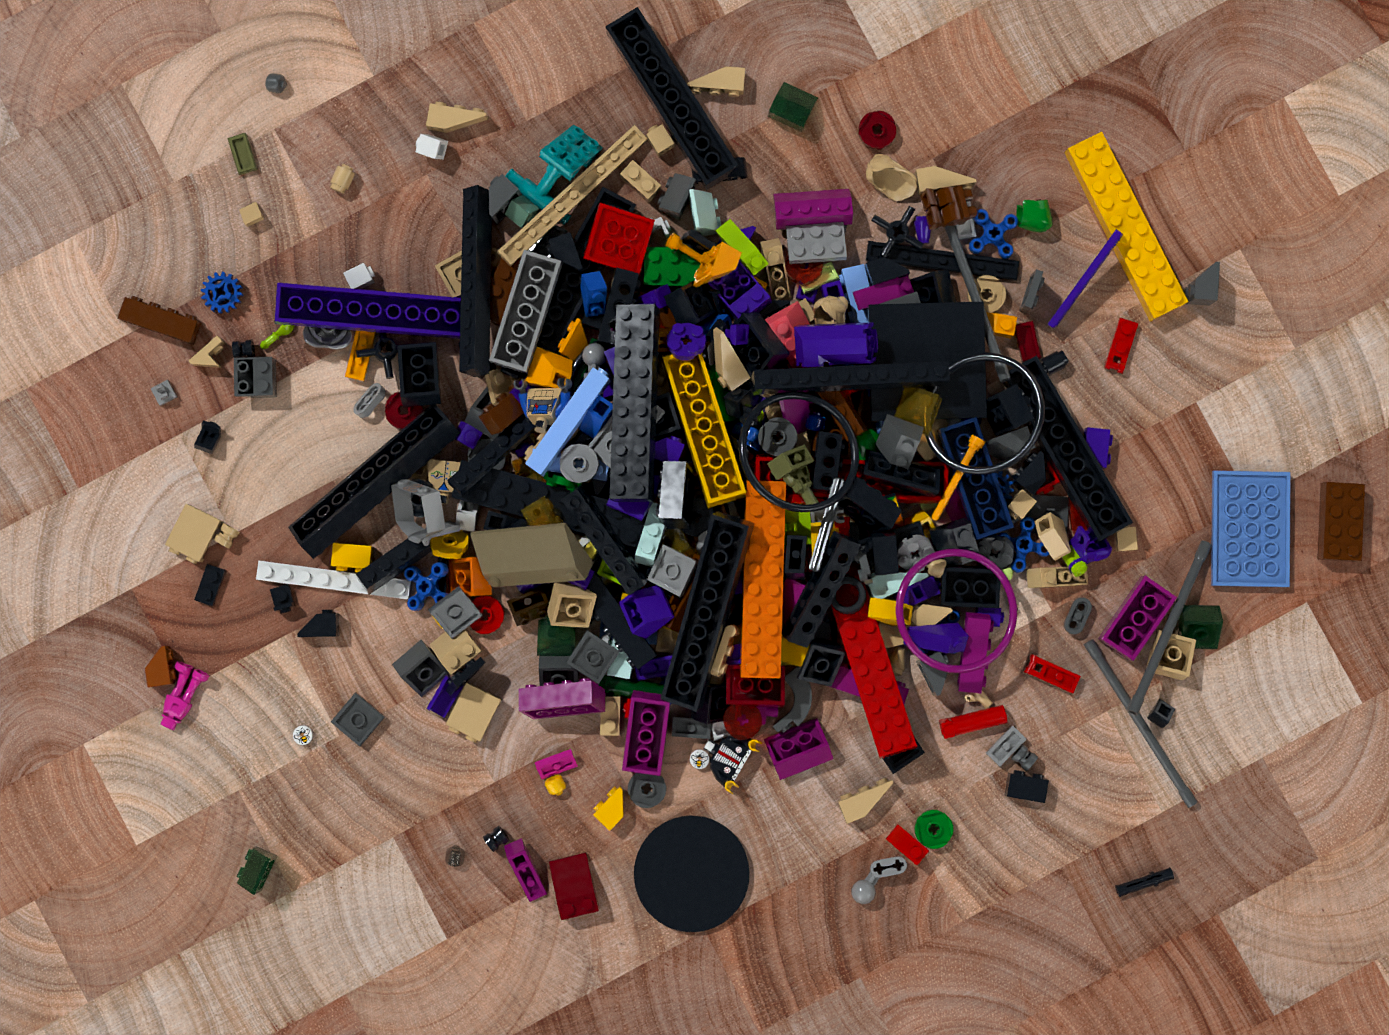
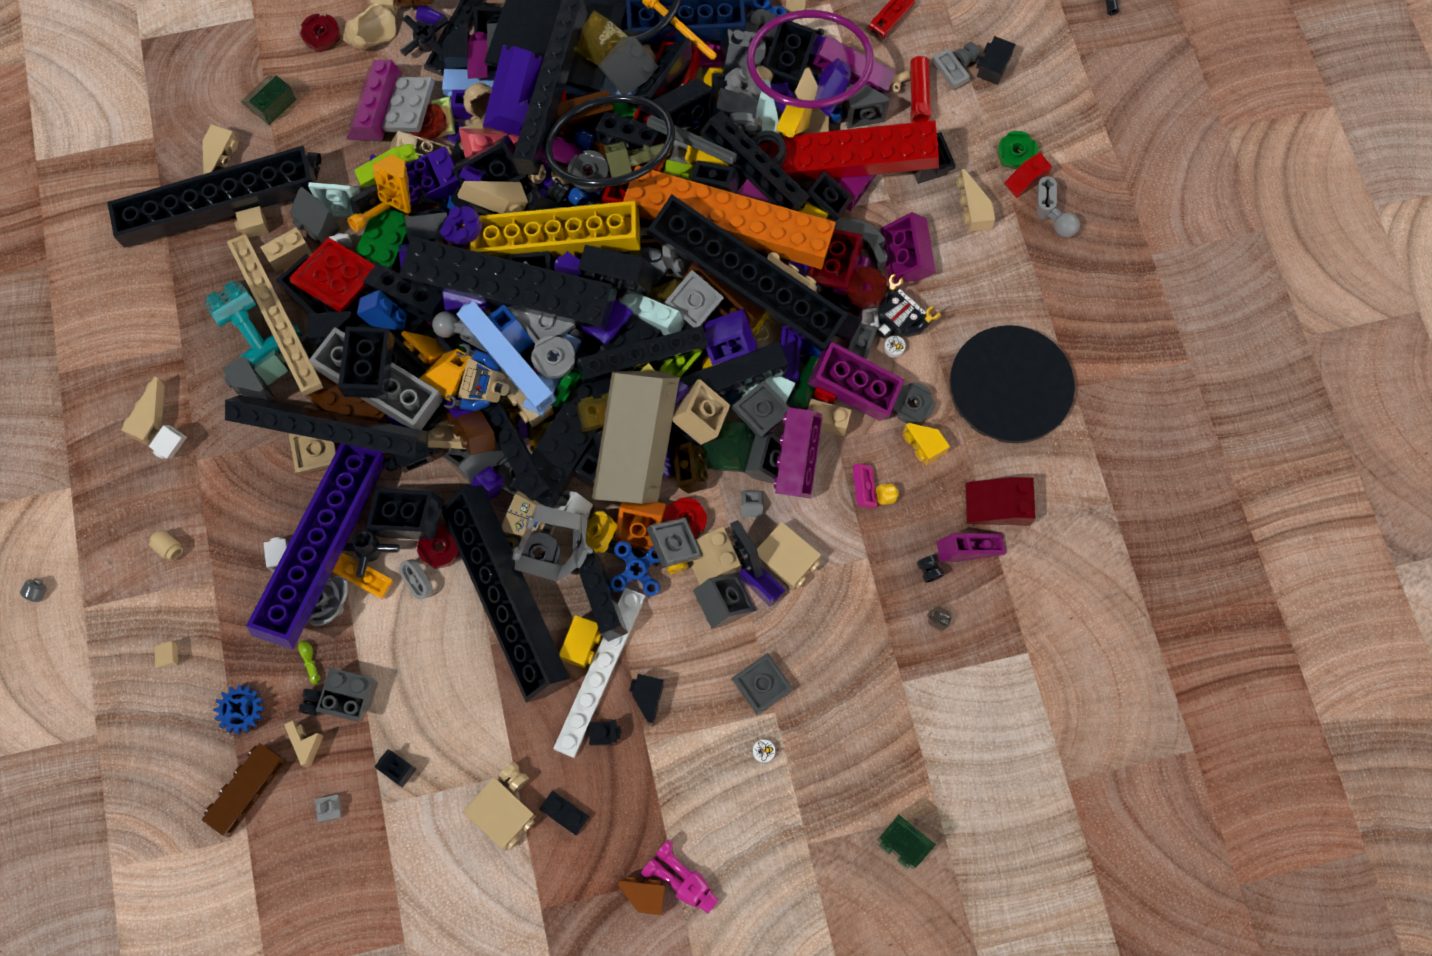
camera: 75 degrees left, 15 degrees down
olive tile [227,133,258,175] -> none
none -> black brick [338,327,394,399]
none -> light grey slope [741,491,763,517]

